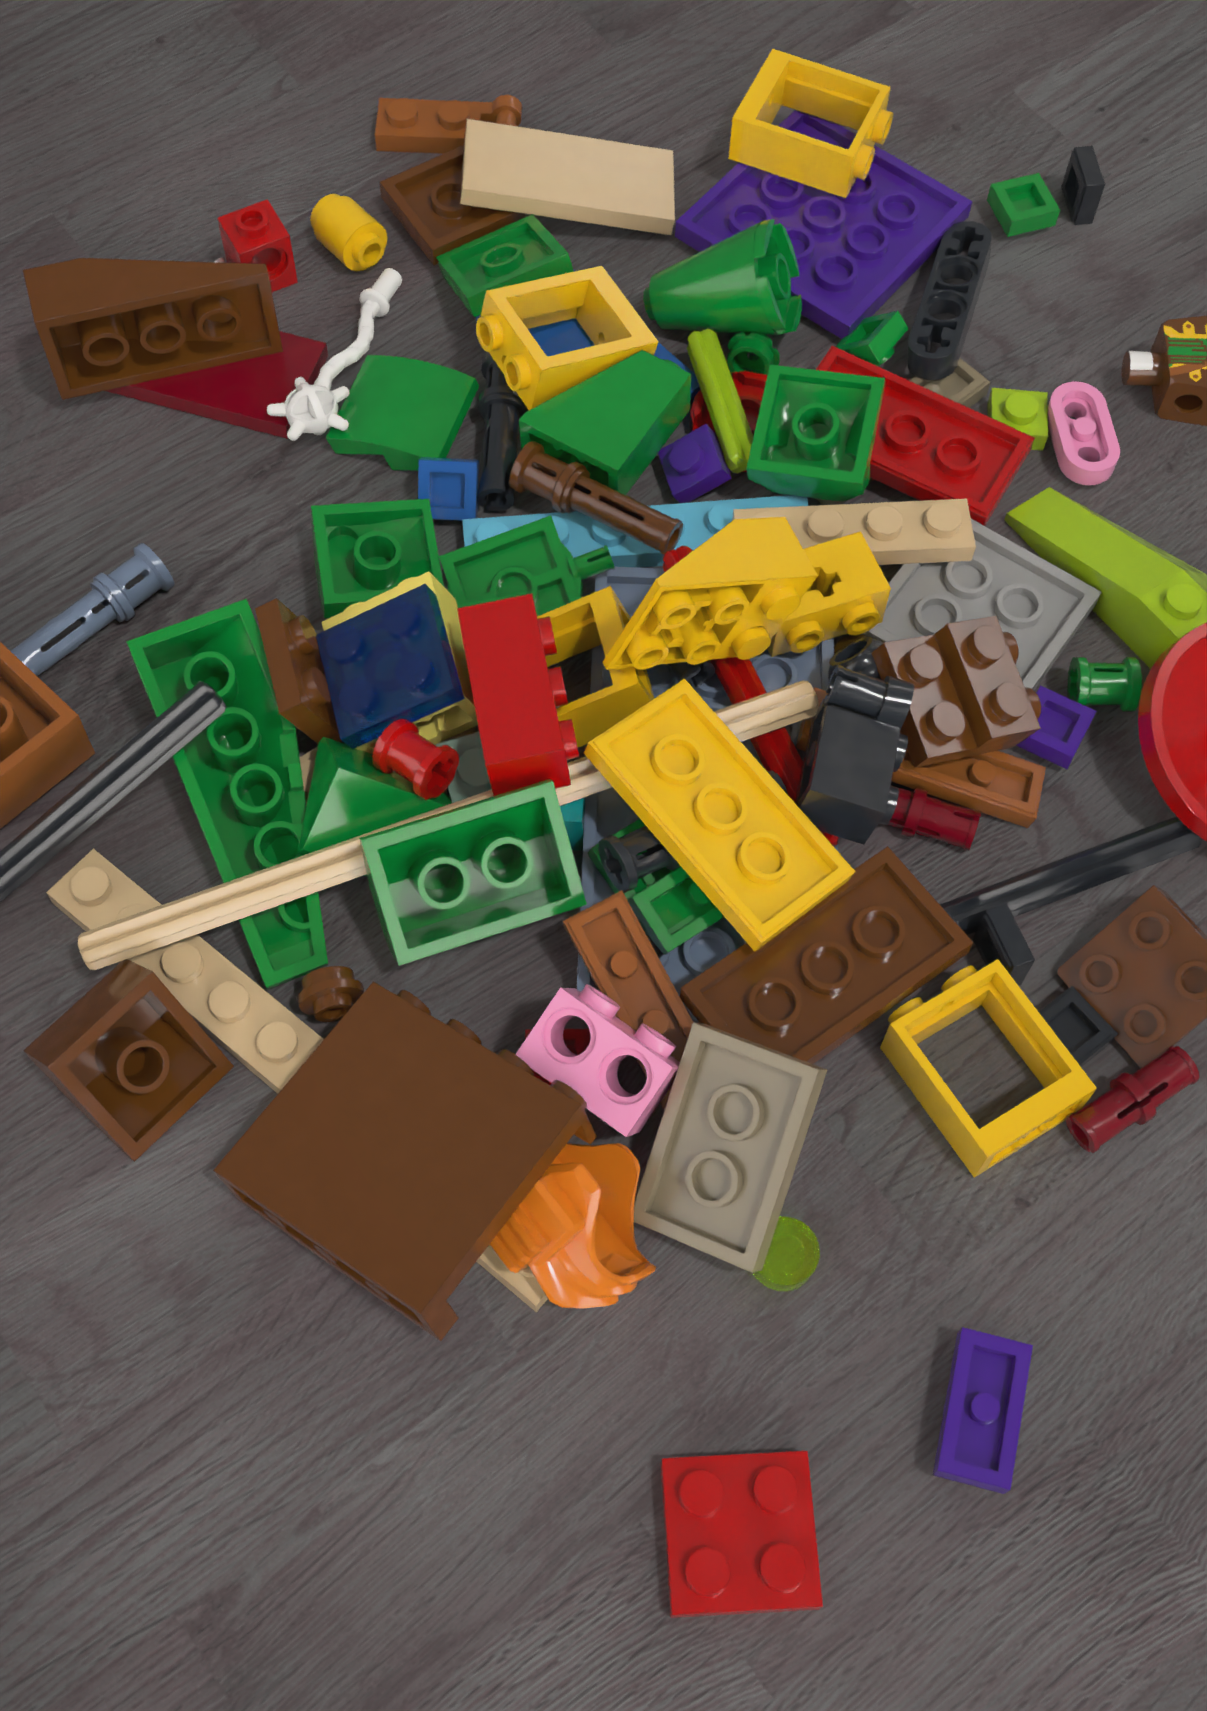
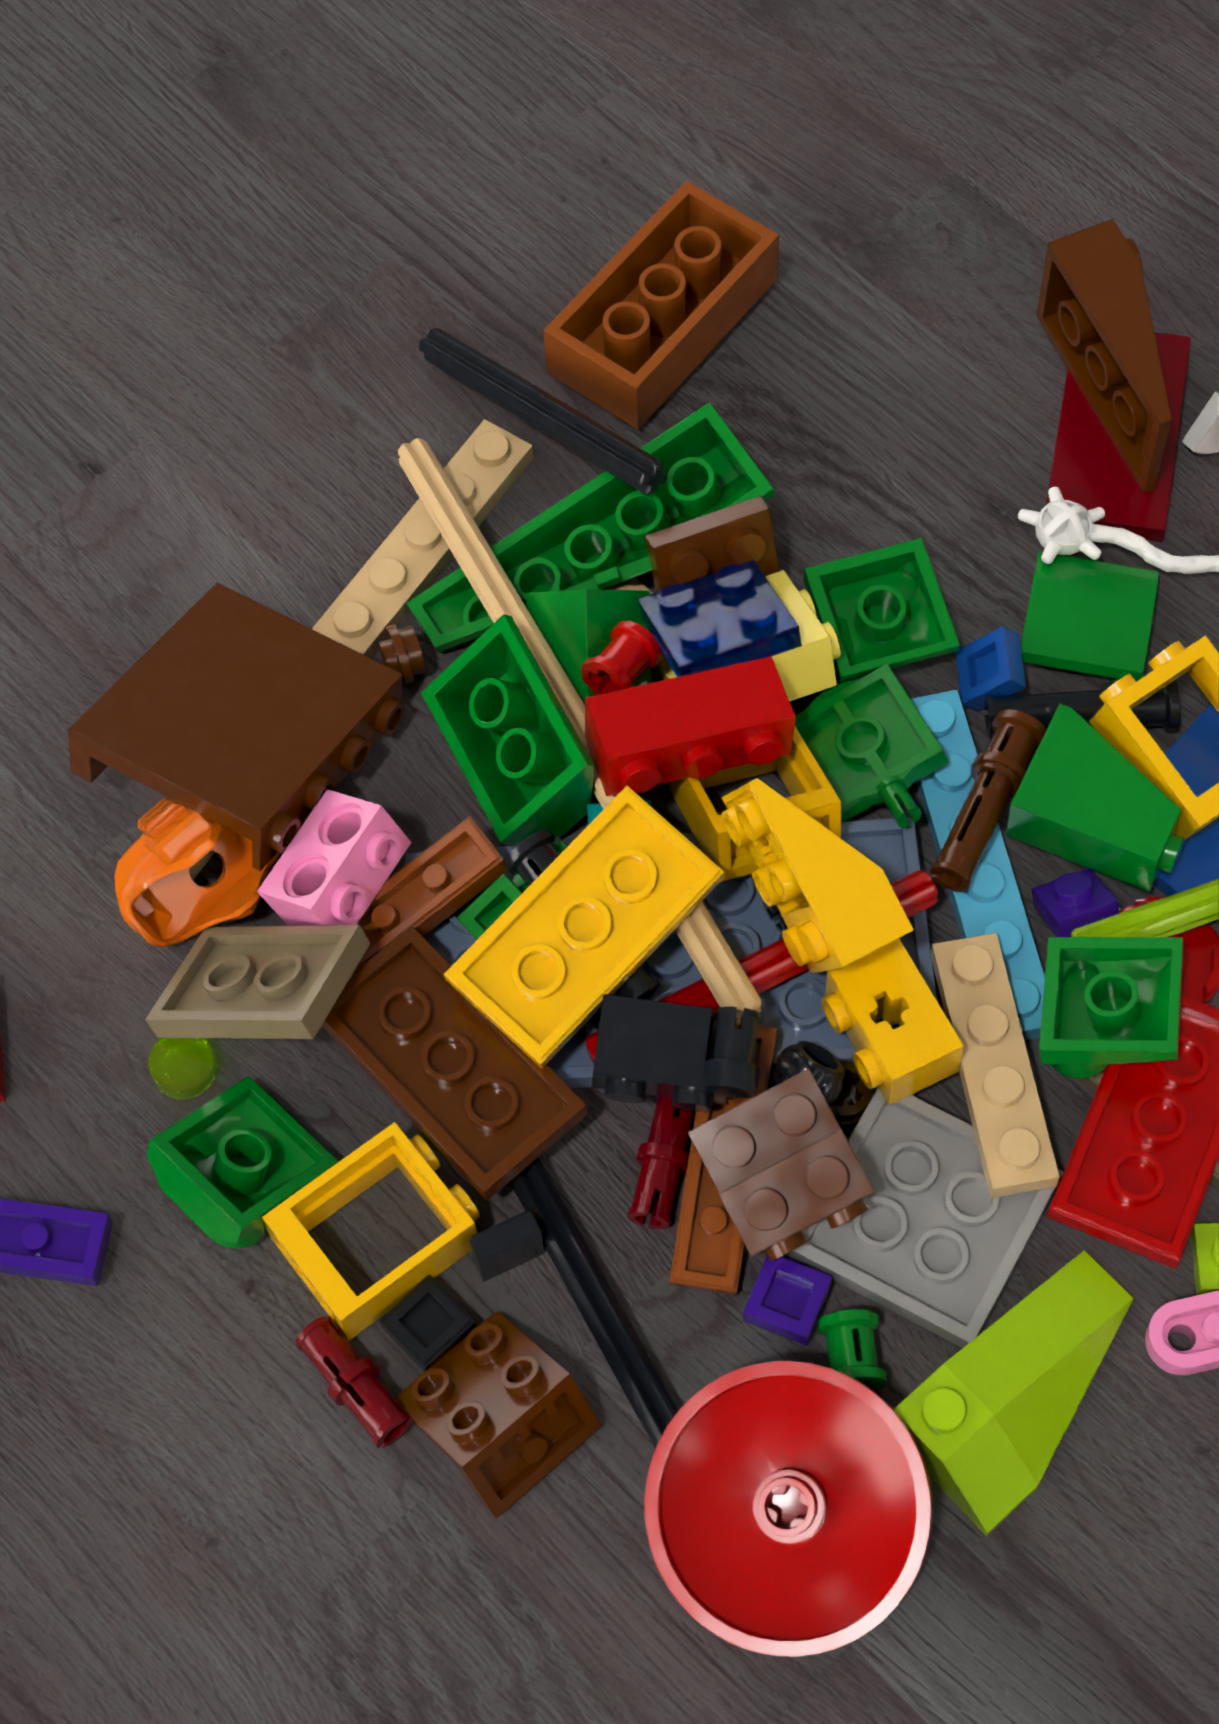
camera: 90 degrees right, 0 degrees up
sand blue pin [11,543,175,676] -> none
reddish brown slope [23,959,234,1162] -> none
none -> green slope [146,1076,339,1249]

